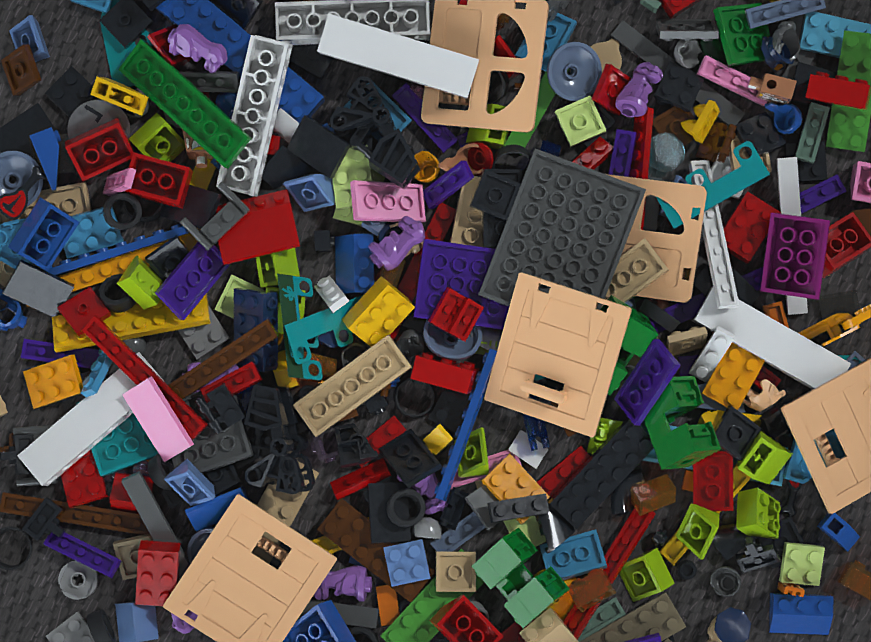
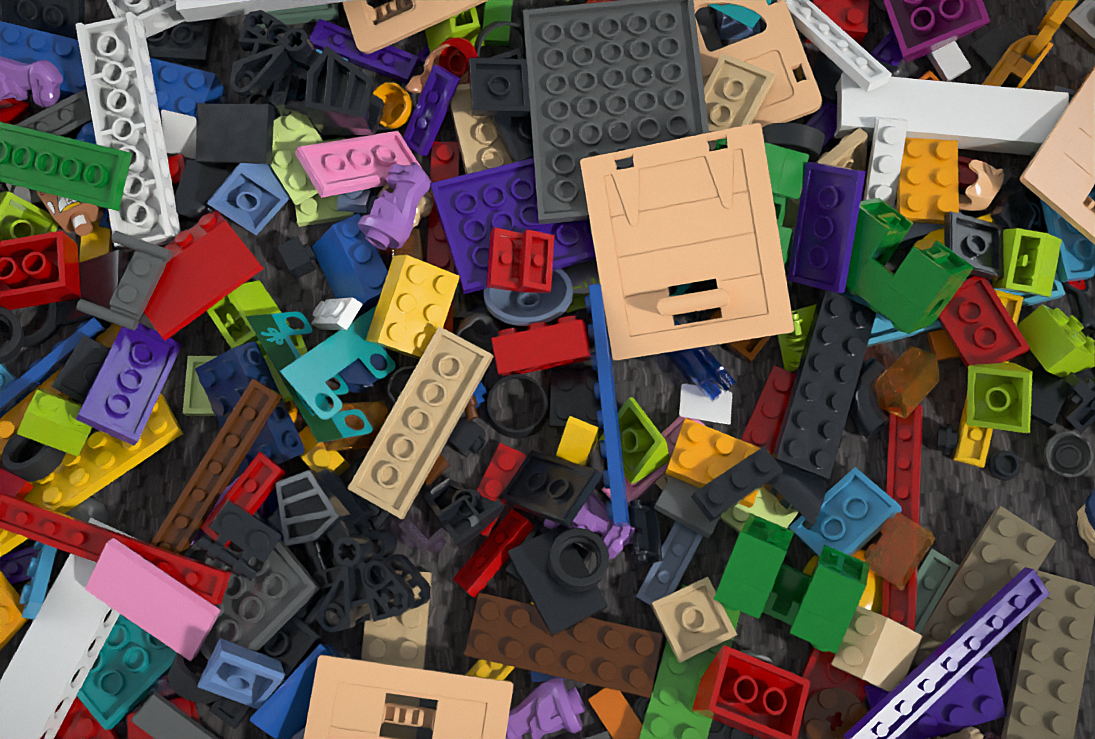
camera: 25 degrees left, 10 degrees down
light grey plate [178,306,230,360] -> none
medium blue plate [383,539,431,587] -> none
clear pink tile [409,82,424,100] -> none
light grey hair [412,517,441,539] -> none
lime slope [619,548,675,602] -> none

